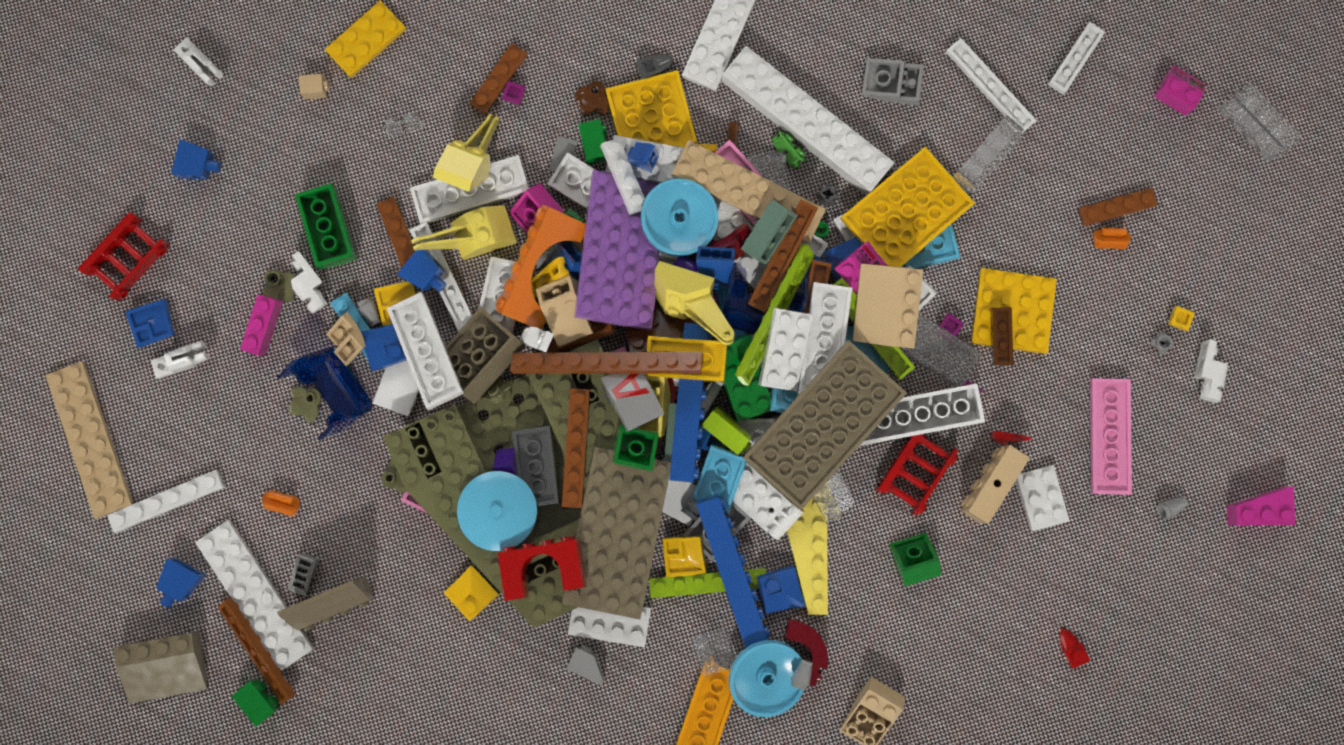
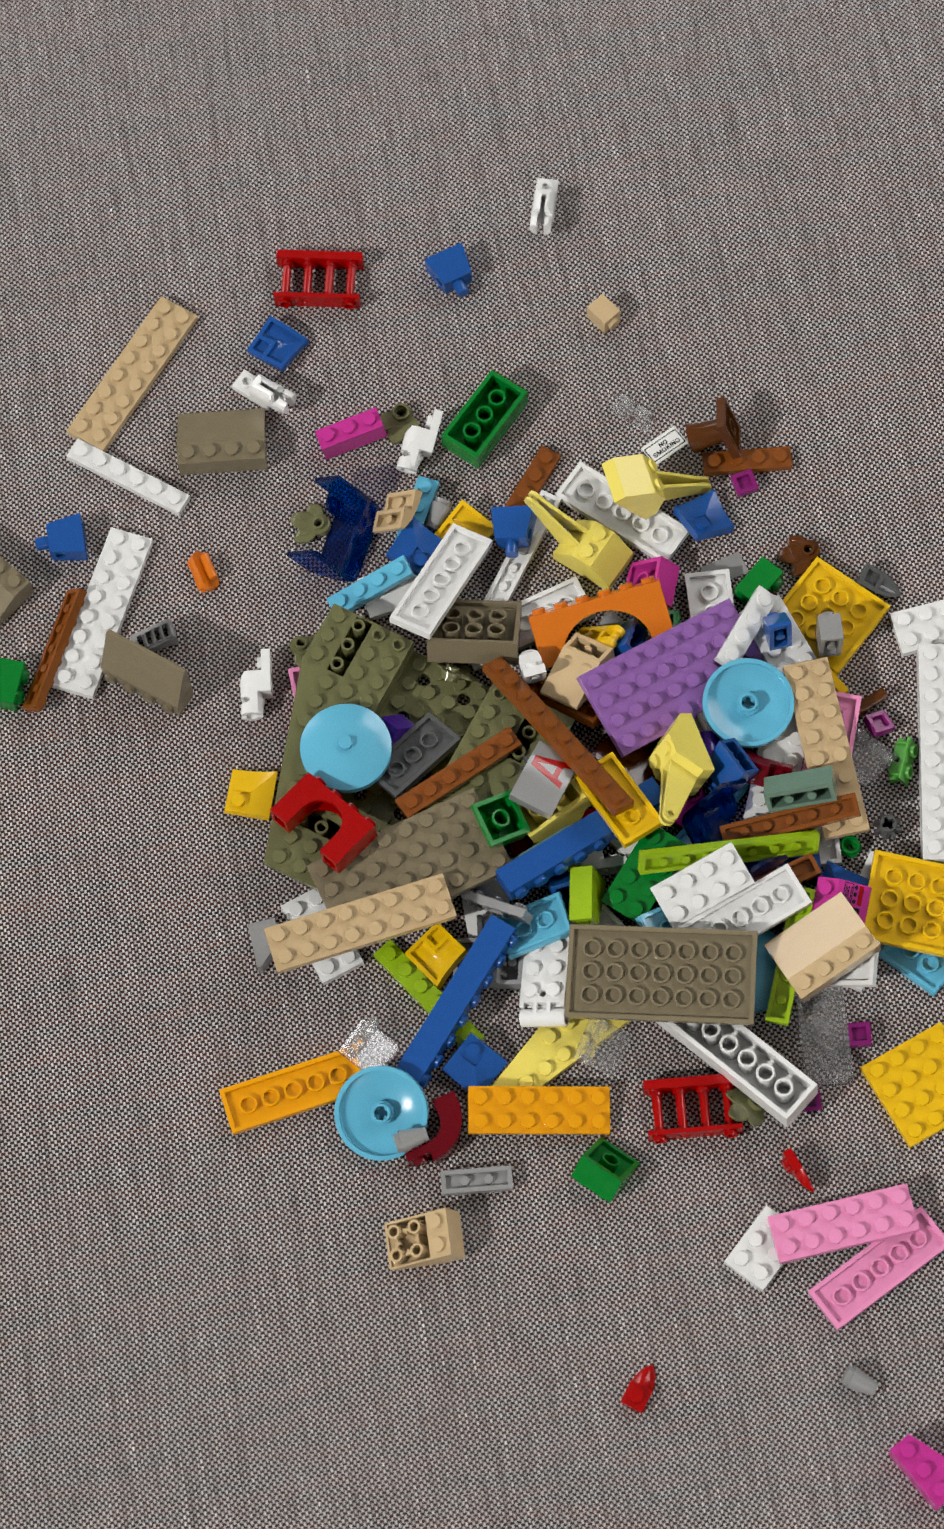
camera: 60 degrees right, 15 degrees down
yellow plate [324,0,407,78] -> none
tan brick [960,445,1030,524] -> none
reddish brown plate [991,307,1014,366] -> none
none -> dark tan slope [177,408,268,475]
none -> white plate [240,648,273,721]
none -> tan plate [264,873,457,974]
none -> medium azure plate [327,555,415,612]
none -> light grey plate [440,1165,513,1196]
none -> light grey plate [462,889,533,925]
none -> light orange plate [468,1086,610,1135]
none -> white sticker [641,426,688,464]
none -> blue plate [673,489,735,542]
none -> reddish brown plant [686,396,741,459]
none -> olive plate [726,1089,765,1127]
none -> bright pink plate [767,1183,920,1265]
none -> light grey brick [815,612,844,657]
none -> magenta plate [863,710,895,738]

